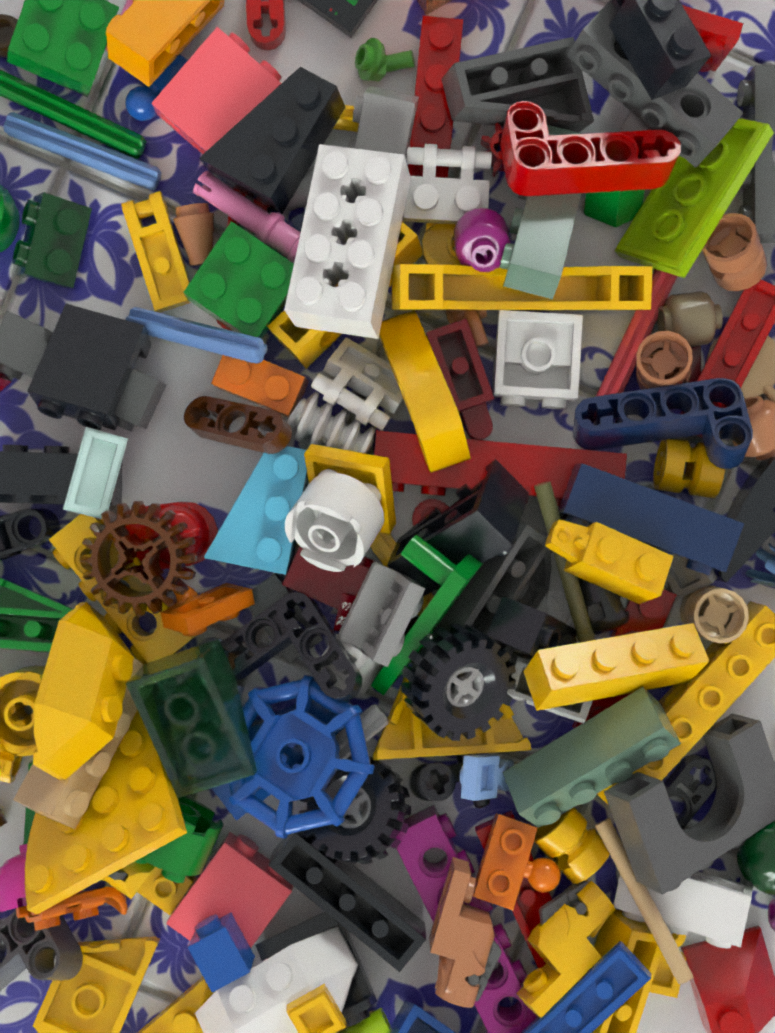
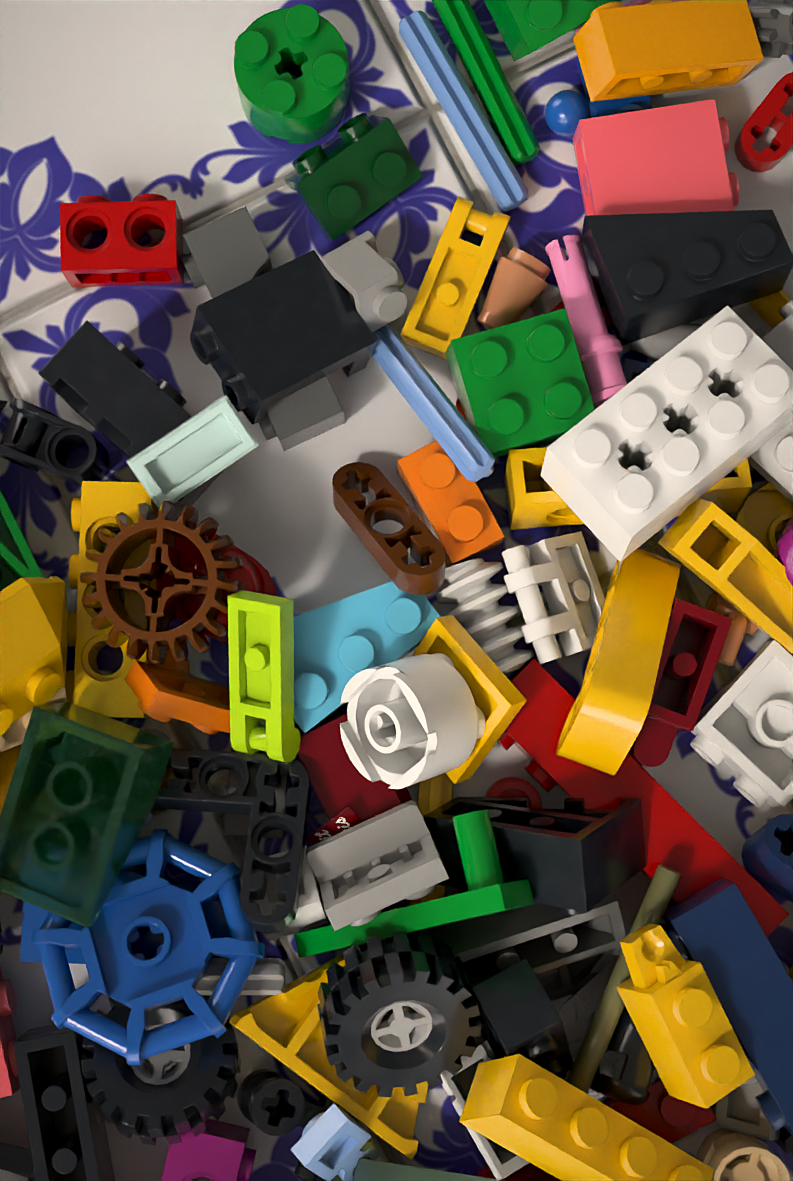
camera: 40 degrees right, 5 degrees down
none -> lime plate [228,590,301,763]
none -> light grey brick [320,231,408,333]

